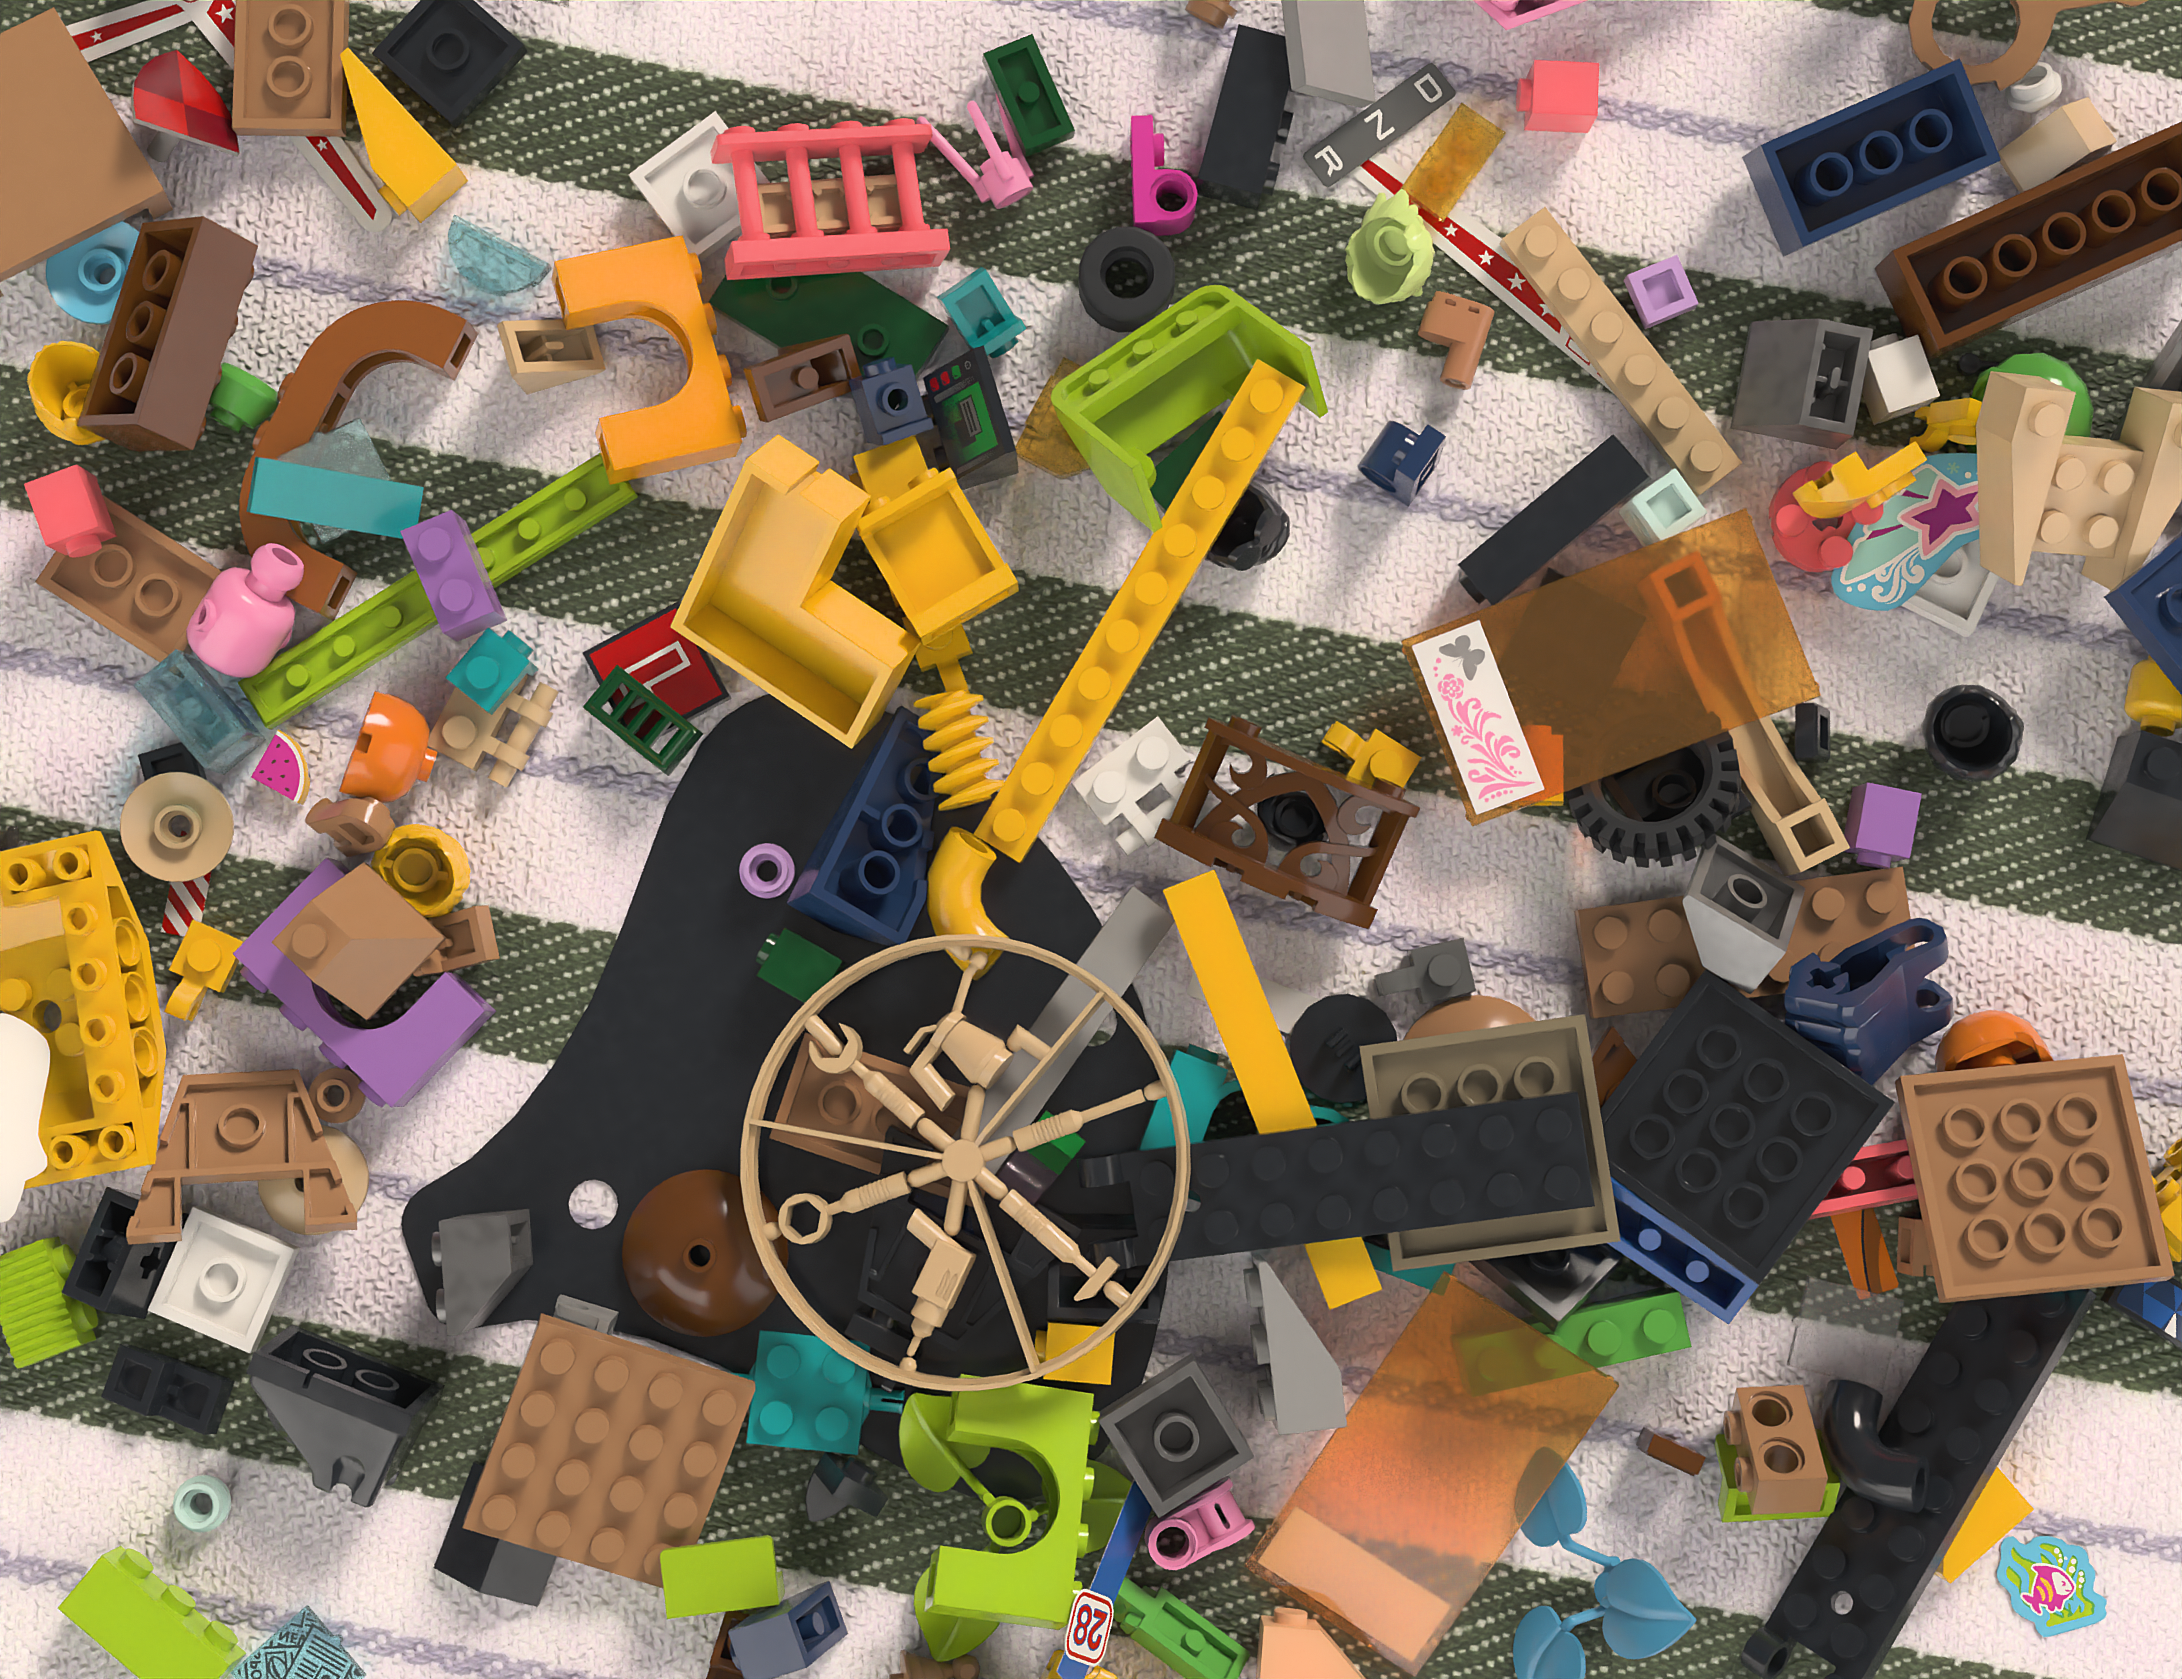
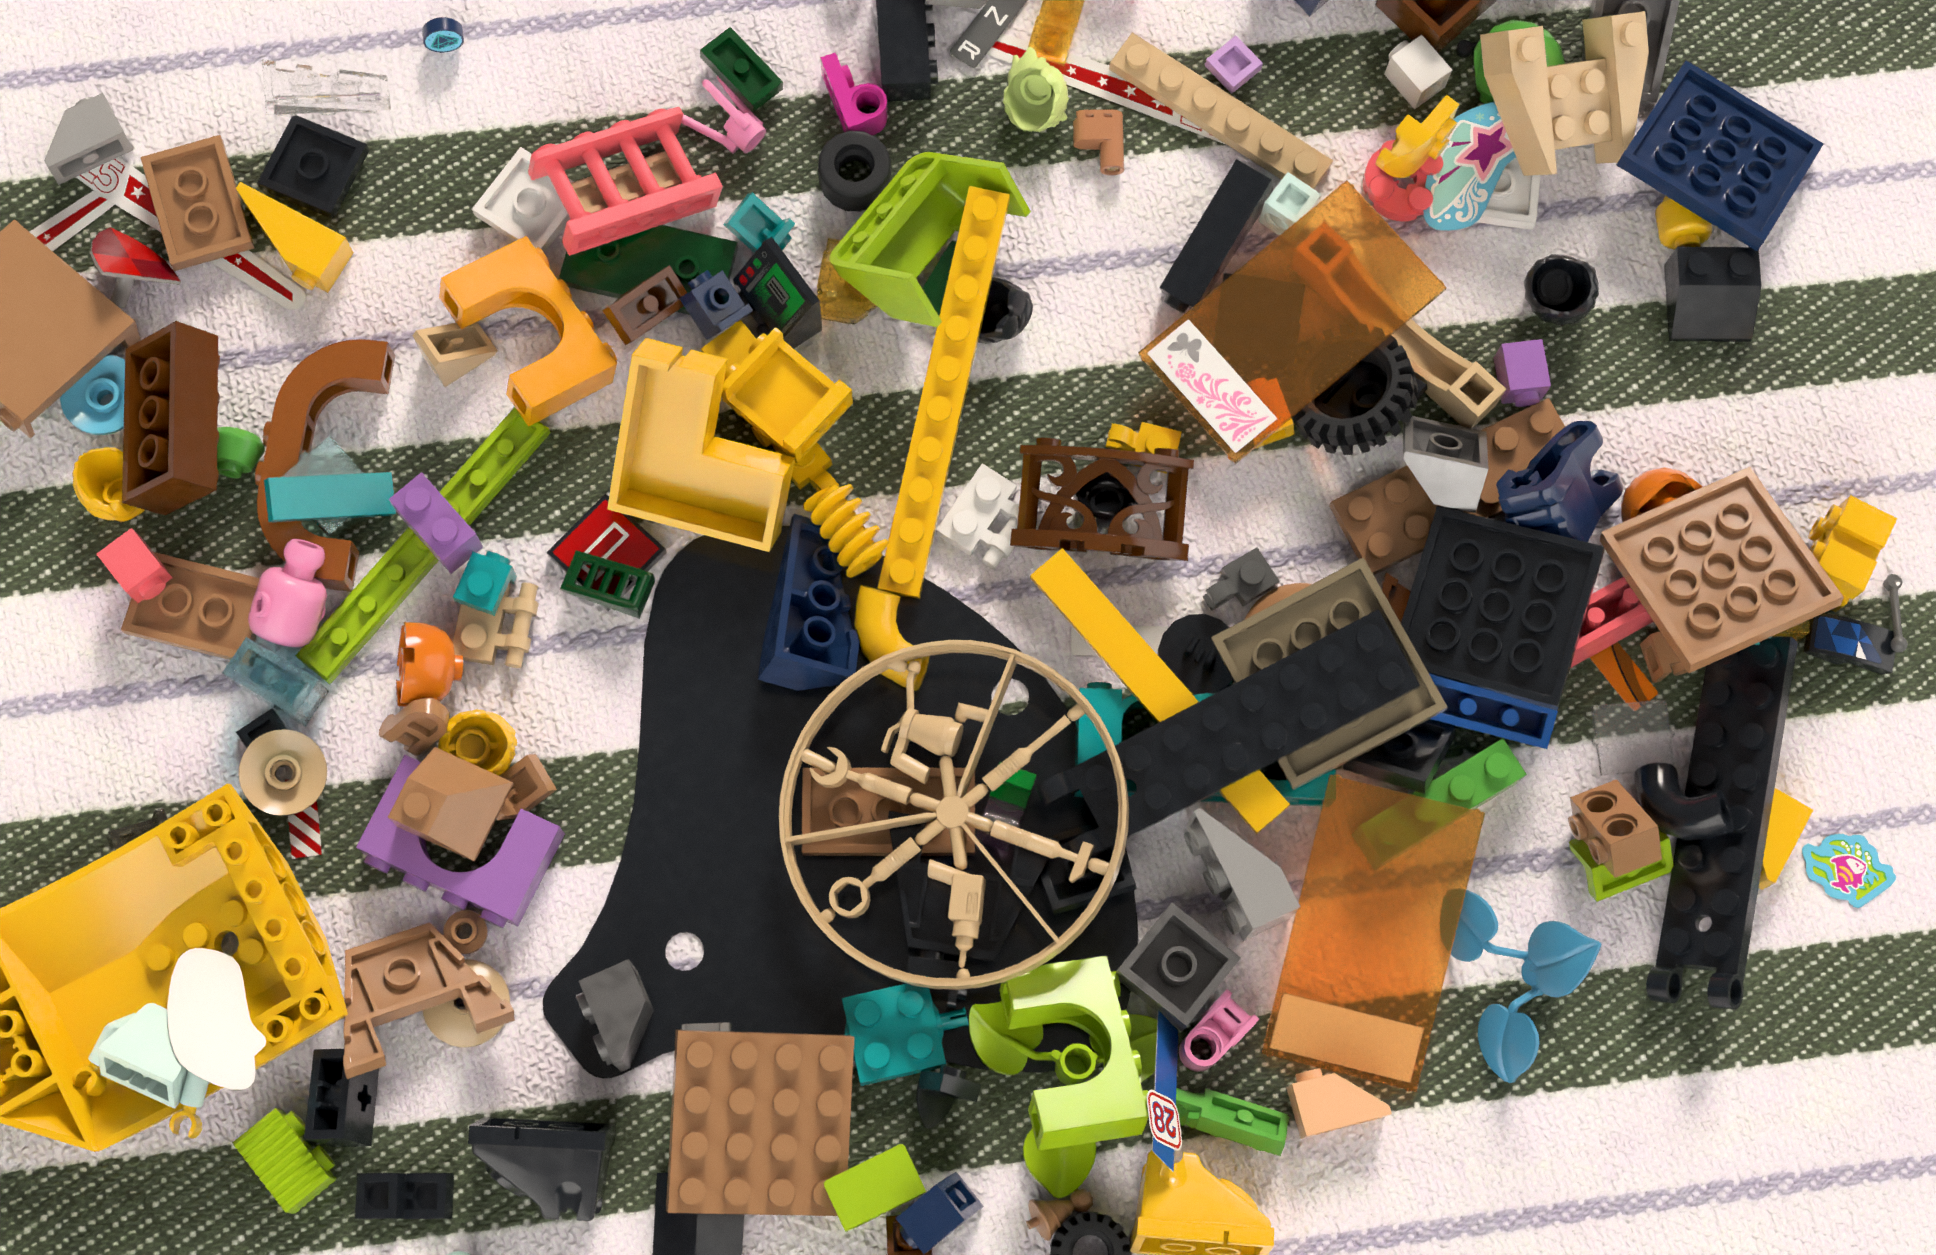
camera: 20 degrees left, 10 degrees down
white plate [148,1206,300,1353] -> none
yellow plate [164,920,244,1021] -> none
dark pink tile [251,730,310,805] -> none
clear light blue tile [448,214,552,296] -> none
reddish brown dish [622,1169,789,1337] -> none
lavender plate [739,843,795,899] -> none
dark green brick [755,928,847,1003] -> none
light grey tile [941,886,1175,1189] -> none
yellow brick [1035,1322,1115,1385] -> none
dark blue plate [1357,421,1446,507] -> none
reddish brown tile [1636,1427,1706,1476] -> none
flat silver slope [1730,319,1873,450] -> none
black tile [1795,702,1830,763] -> none
yellow plate [1909,397,1982,452] -> none

